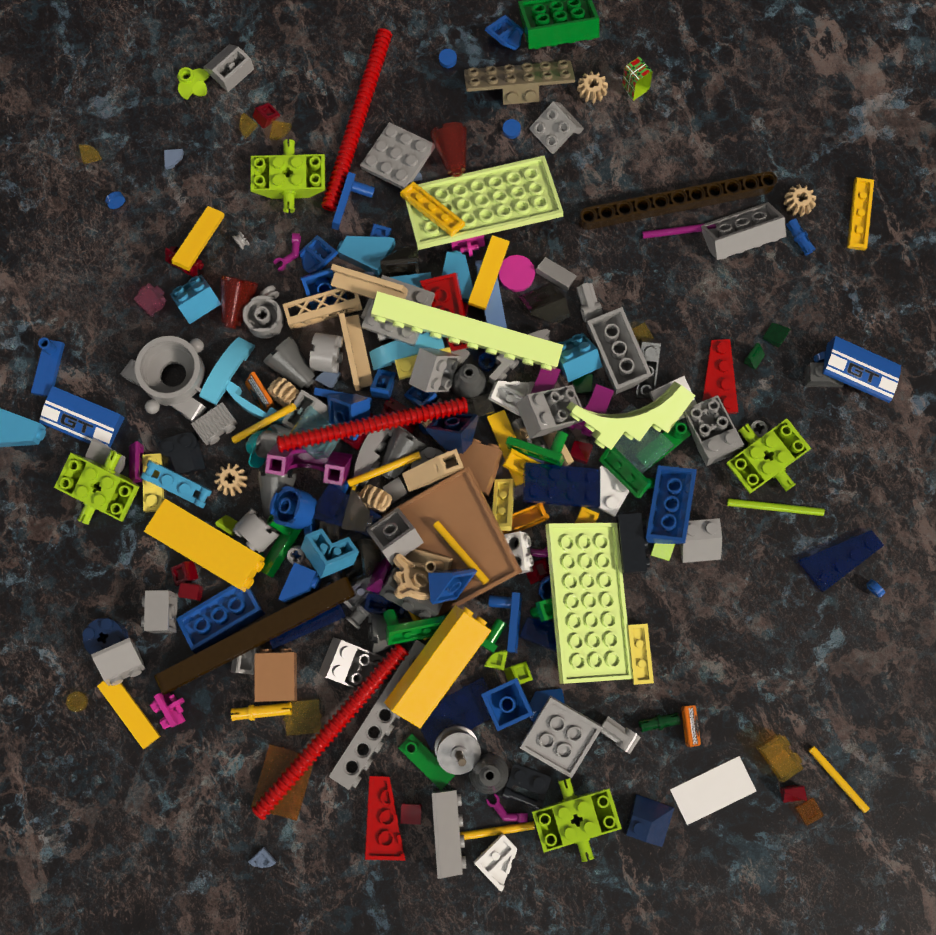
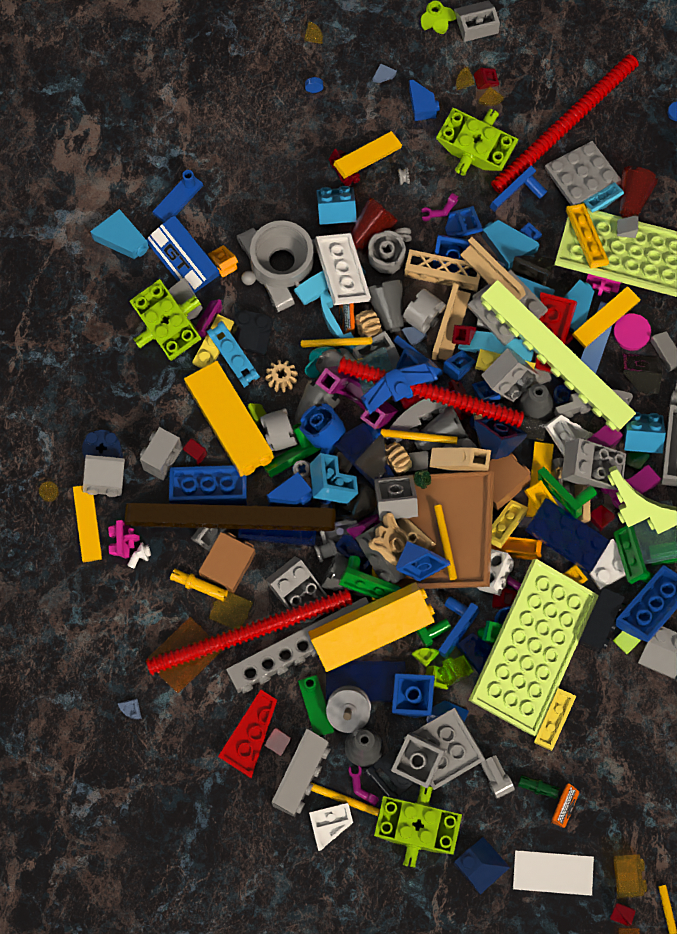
camera: 30 degrees right, 5 degrees down
clear pink brick [134,283,167,316] -> none
dark red slope [171,561,198,586] -> none
light grey brick [191,402,238,445] -> none
none -> white plate [128,542,151,568]
none -> light orange slope [208,245,238,277]
none -> white plate [314,233,371,305]
none -> blue plate [360,362,438,415]
none -> light grey brick [391,732,447,788]
none -> blue slope [409,80,439,121]
none -> clear green plate [414,470,431,489]
none -> clear neon green brick [437,655,474,687]
none -> dark red slope [452,325,476,345]
none -> medium azure slope [583,182,624,213]
none -> light grey slope [617,216,638,238]

